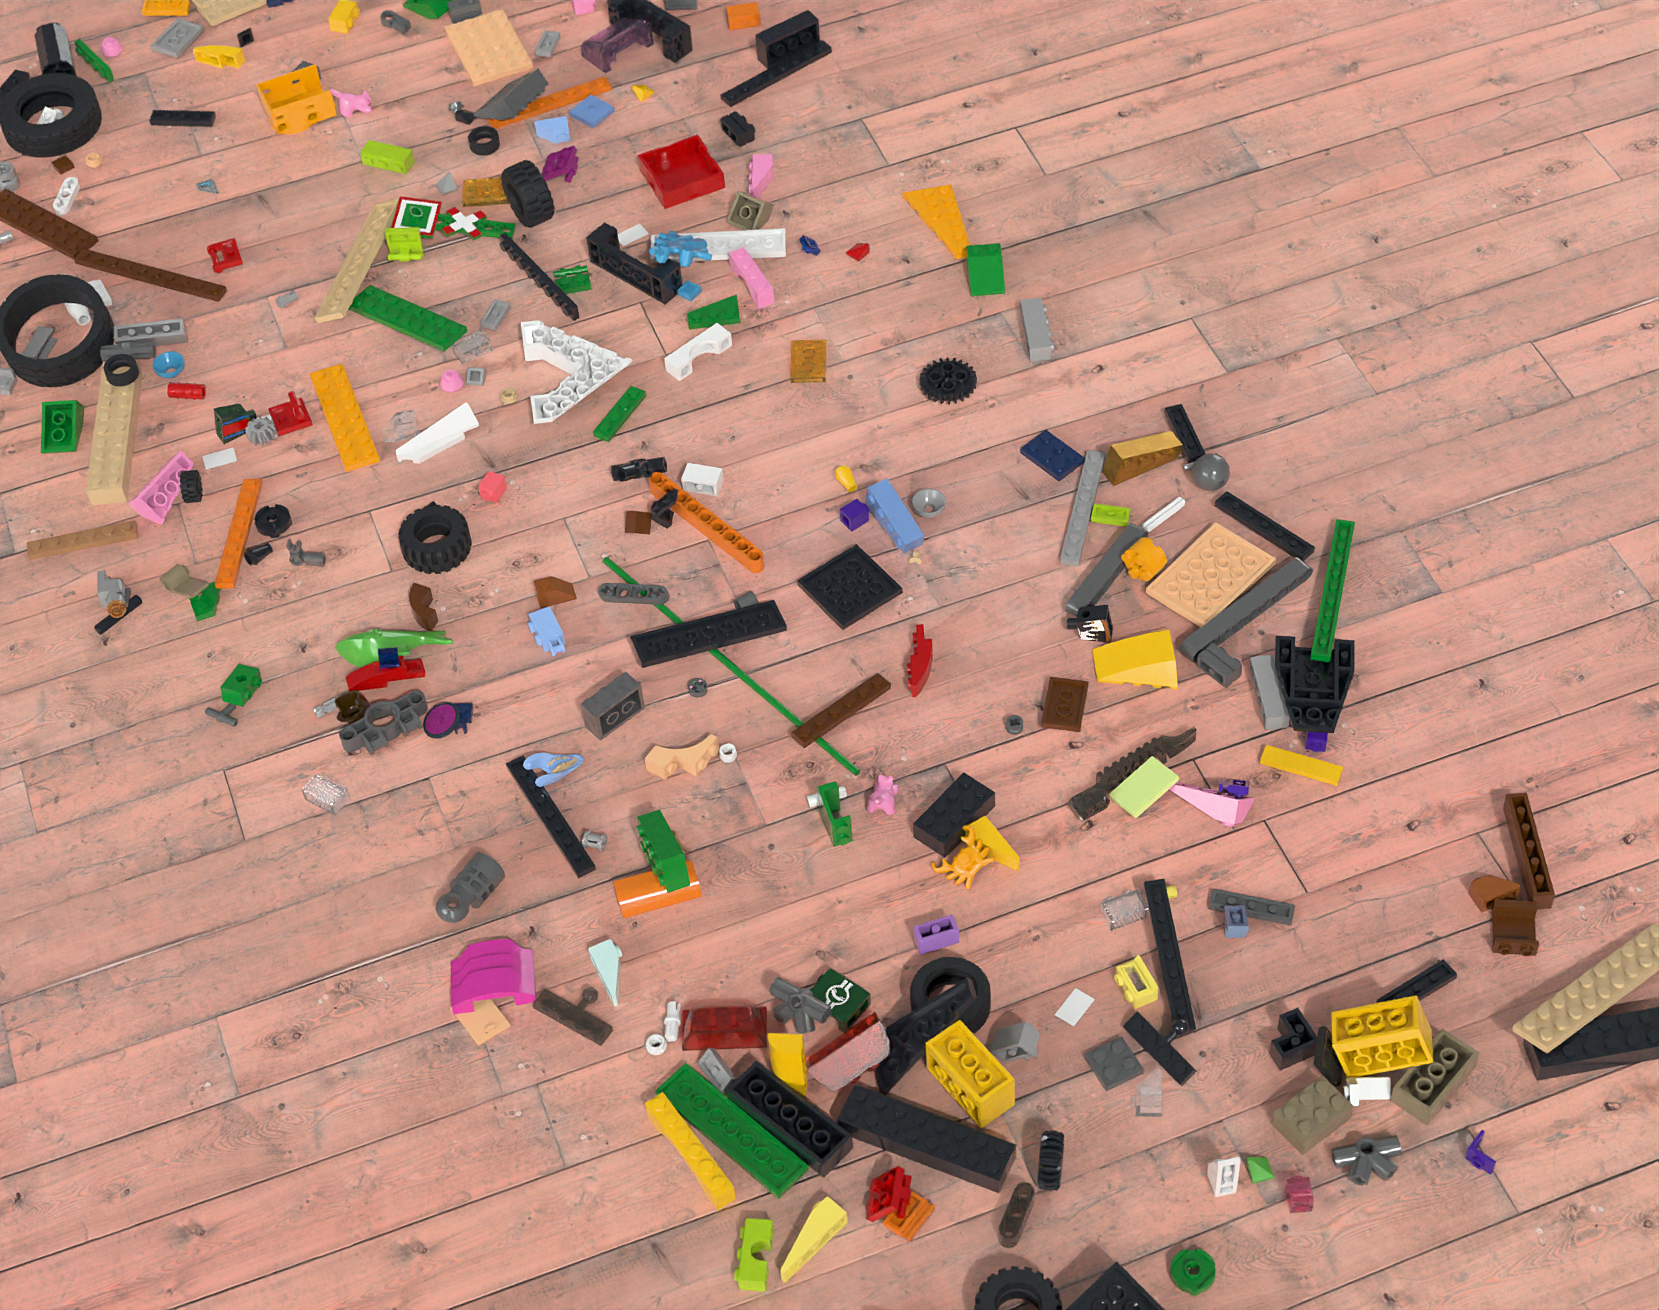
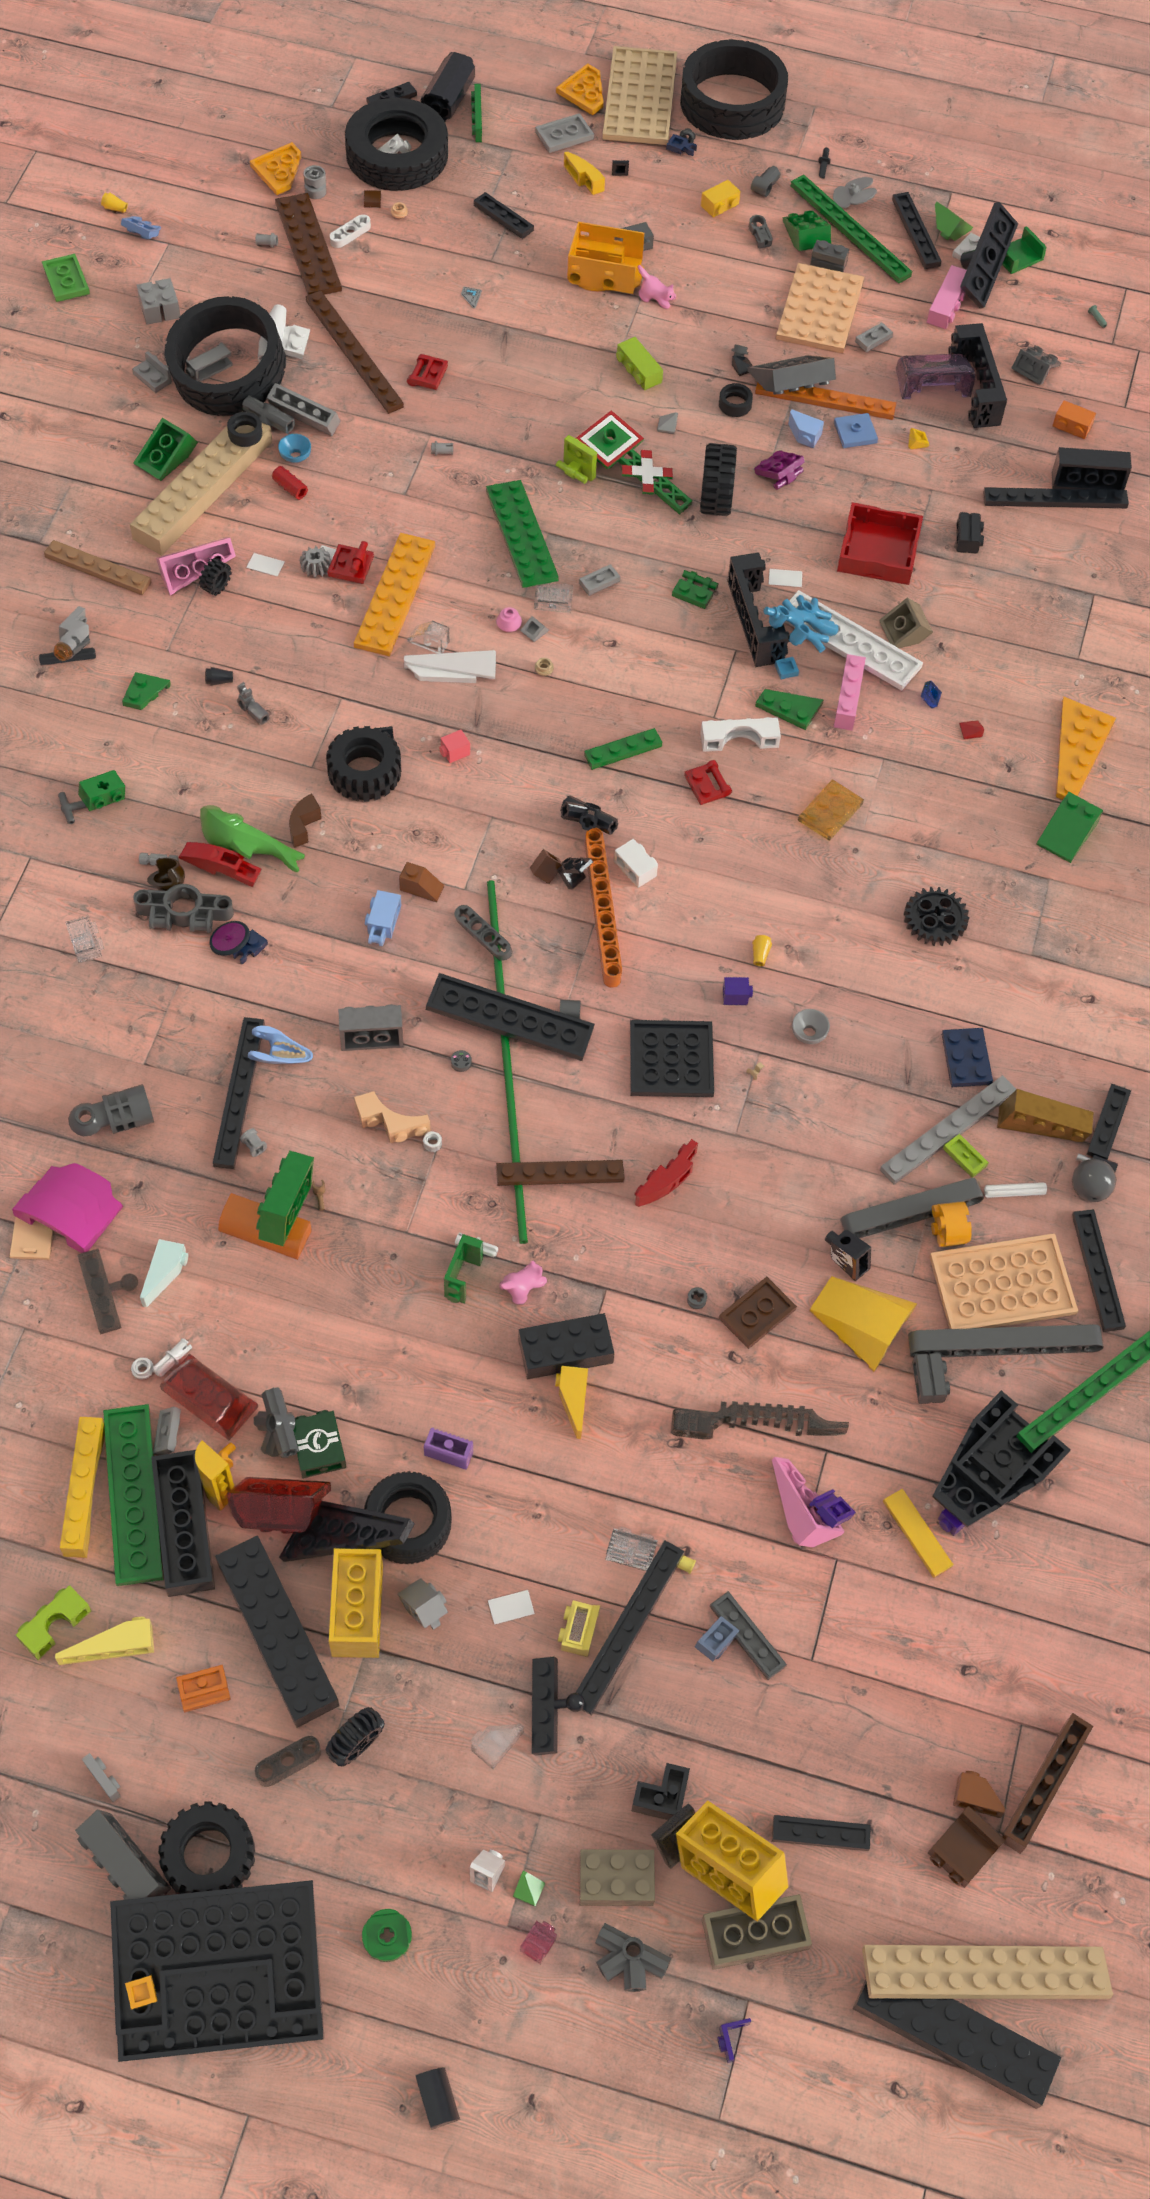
camera: 30 degrees right, 10 degrees up
bright pink cone [101,37,122,58] -> none
dark tan door [160,564,209,598] -> none
clear green torso [214,403,257,444] -> none
orange plate [215,479,263,589] -> none
black plate [254,504,292,538] -> none
tan plate [314,198,399,323] -> none
clear blue plate [378,647,399,668] -> none
clear yellow plate [462,177,510,207] -> none
black plate [500,233,580,321] -> none
white wedge [521,320,632,424] -> none
bright pink slope [749,154,774,198] -> none
medium blue wedge [865,478,924,554] -> none
red plate [866,1166,912,1222] -> none
light orange animal [931,825,995,890] -> none
light grey brick [1020,298,1054,361] -> none
dark grey plate [1085,1036,1144,1092] -> none
yellowish green tile [1109,756,1180,818] -> none
light grey brick [1249,654,1290,730] -> none
white bracket [1343,1077,1391,1106] -> none
none -> red plate [684,760,732,805]

